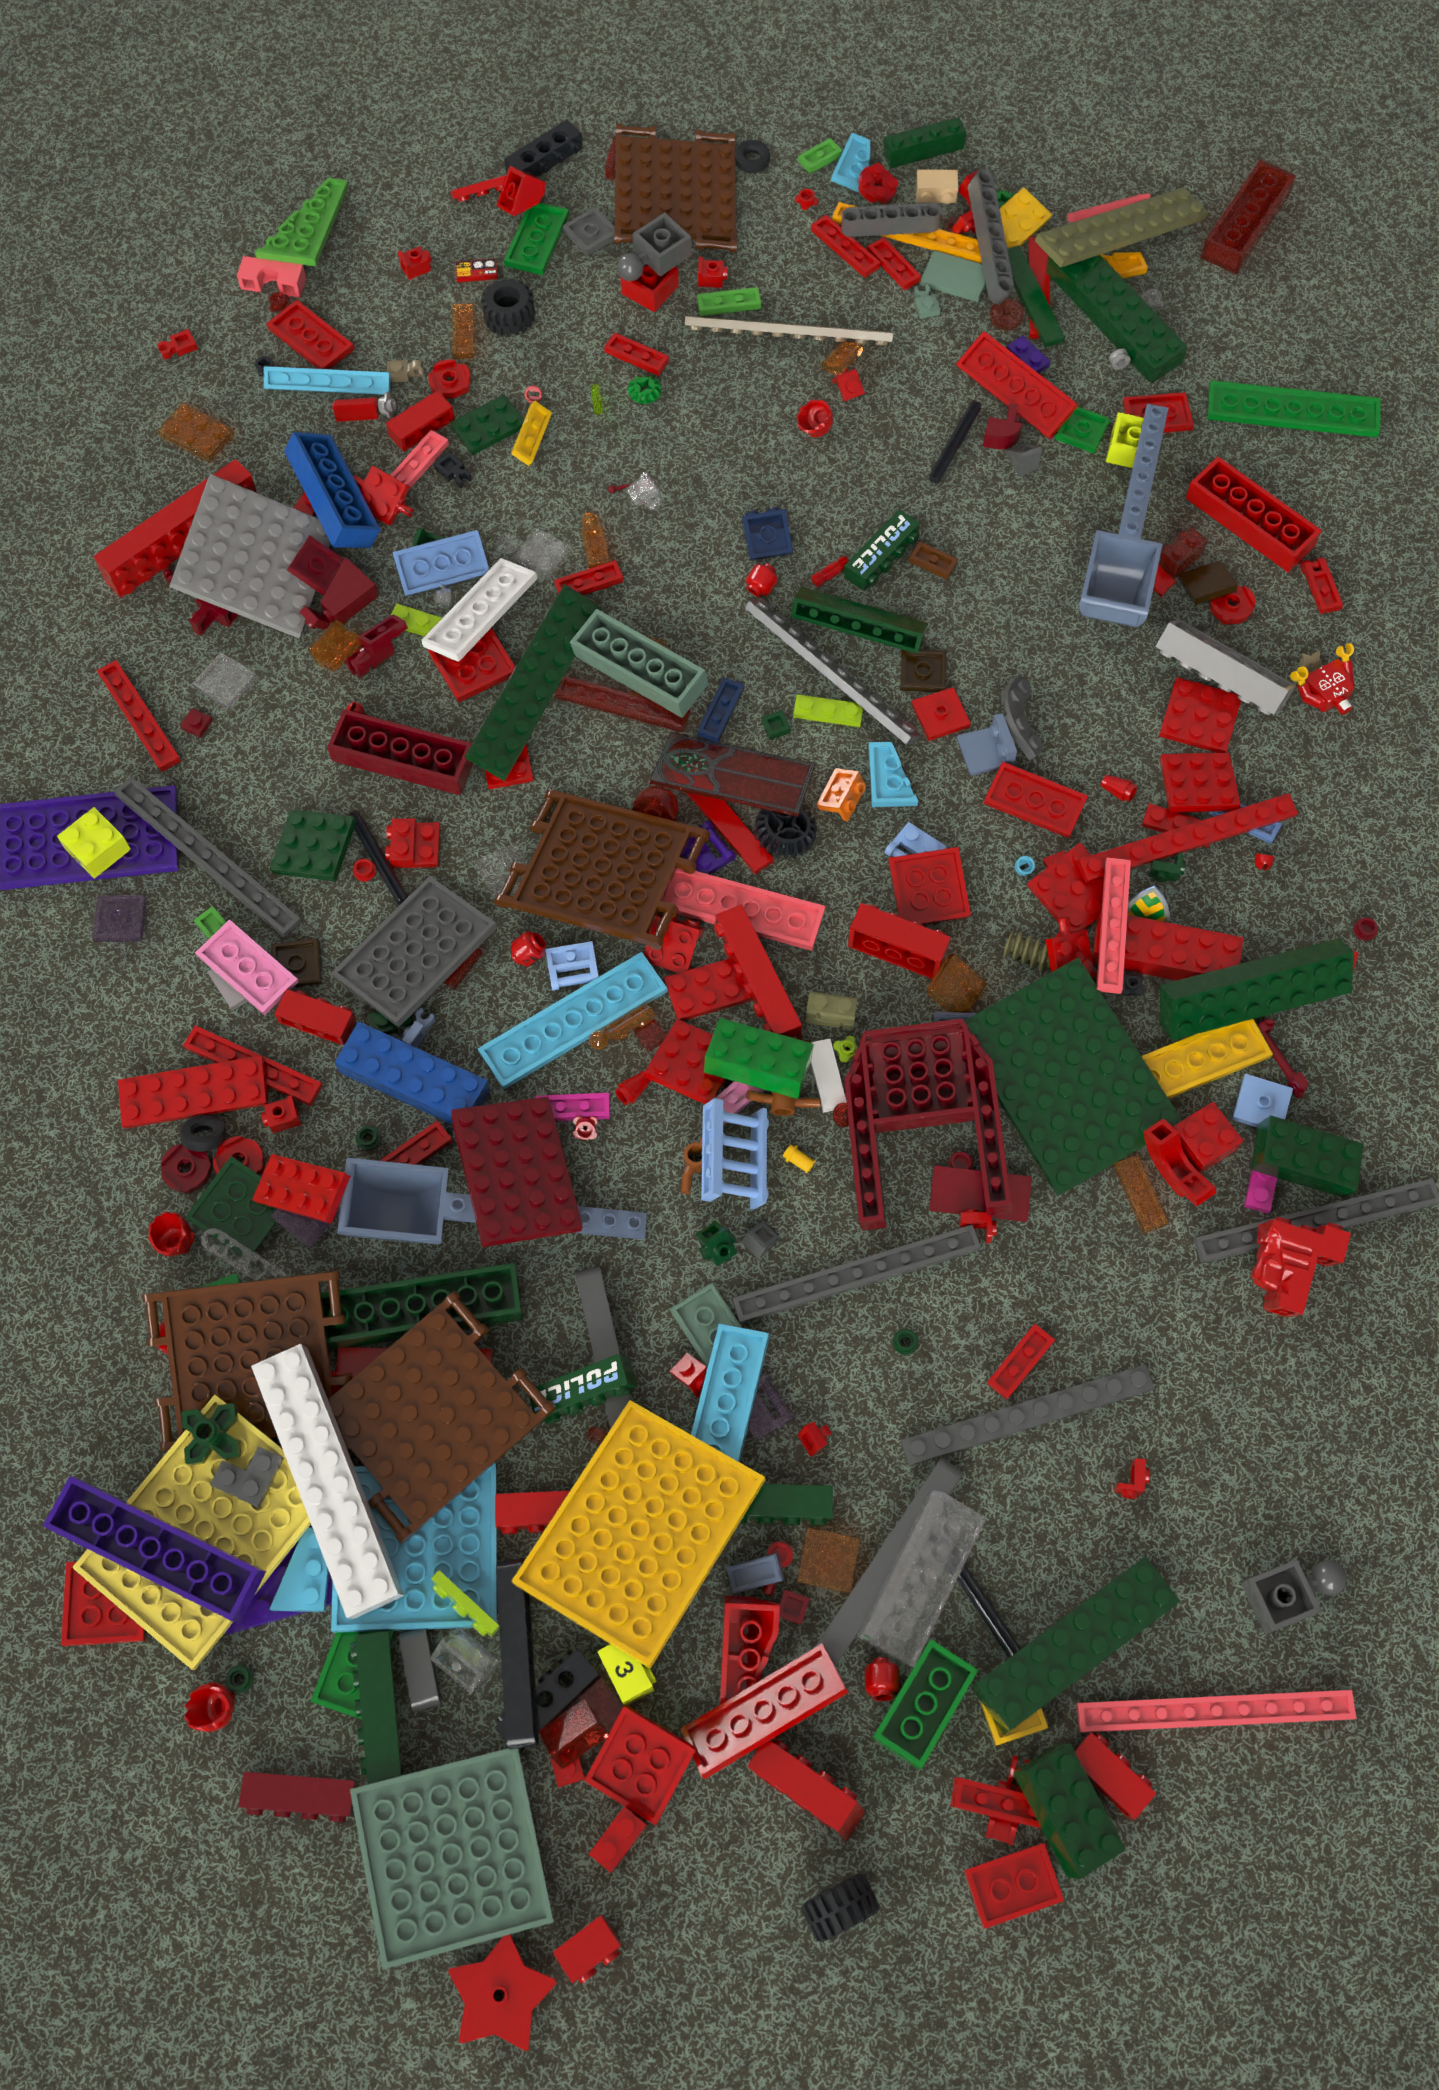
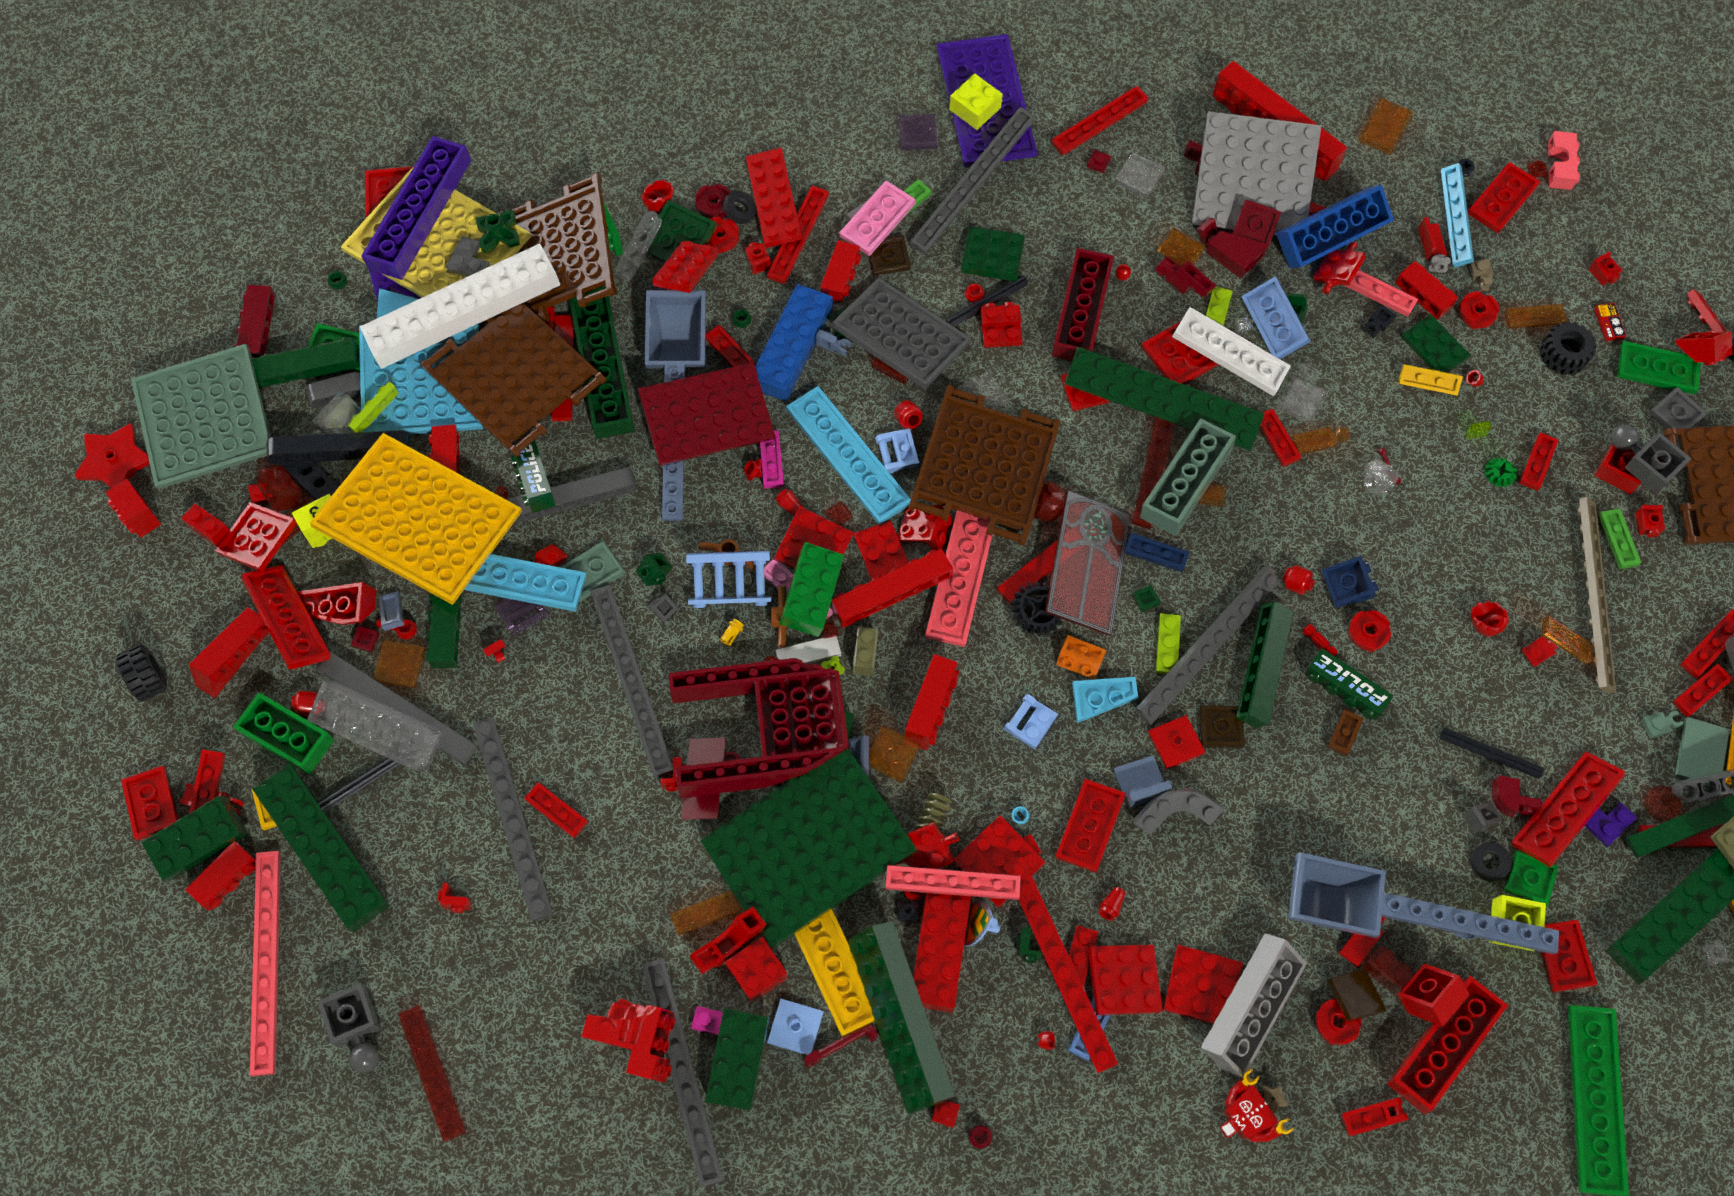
camera: 85 degrees right, 0 degrees up
red plate [157,329,198,359] -> none
red hair [184,1682,235,1732] -> none
bright green wing [255,178,349,266] -> none
clear orange plate [589,1004,655,1050] -> none
dark purple plate [683,821,736,875] -> none
red plate [888,847,971,925] -> none
dark green plate [893,1329,919,1355] -> none
light grey bush [1109,348,1131,370] -> none
none -> clear red plate [398,1005,467,1143]
none -> red plate [1348,610,1392,652]
none -> red brick [1398,964,1470,1027]
none -> black tyre [1470,842,1512,881]

